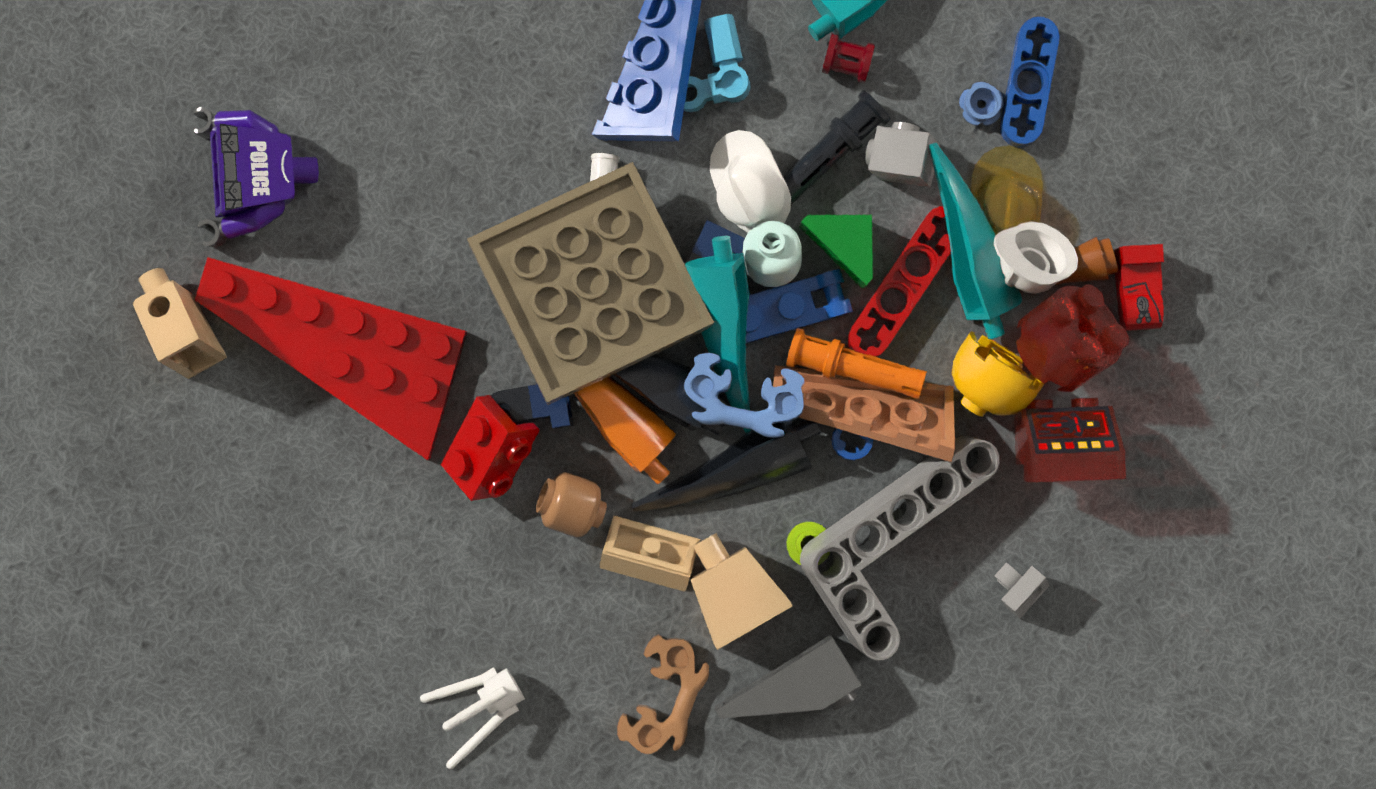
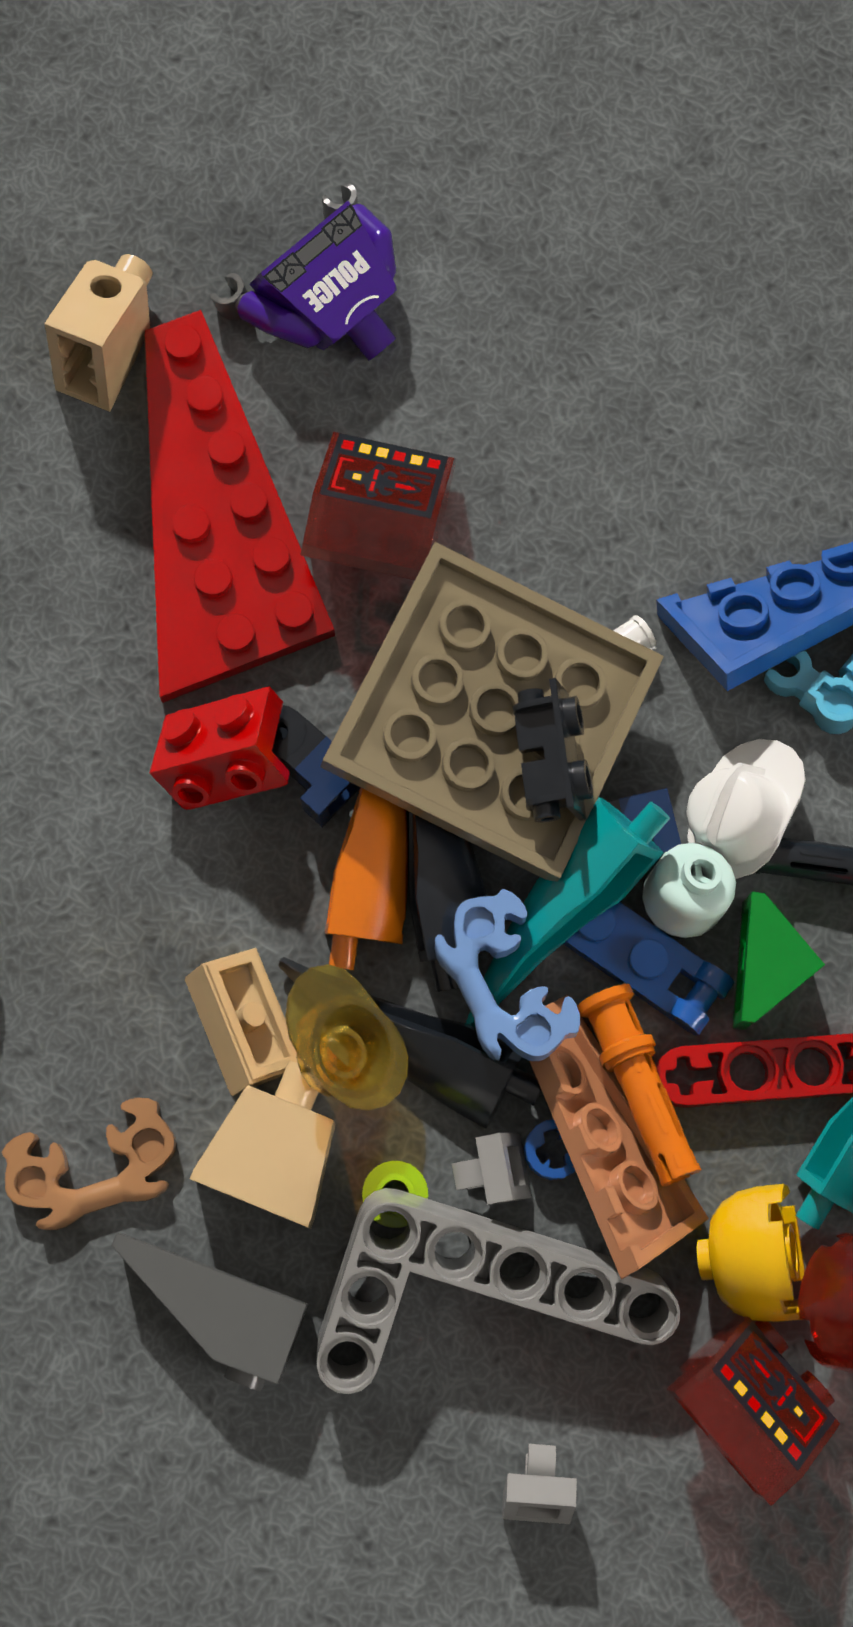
camera: 45 degrees right, 10 degrees down
medium nougat head [536,472,607,538] -> none
none -> clear yellow piece [285,964,408,1111]
none -> clear red piece [300,432,456,580]
none -> light grey tile [452,1133,532,1205]
none -> black hinge [513,678,593,823]

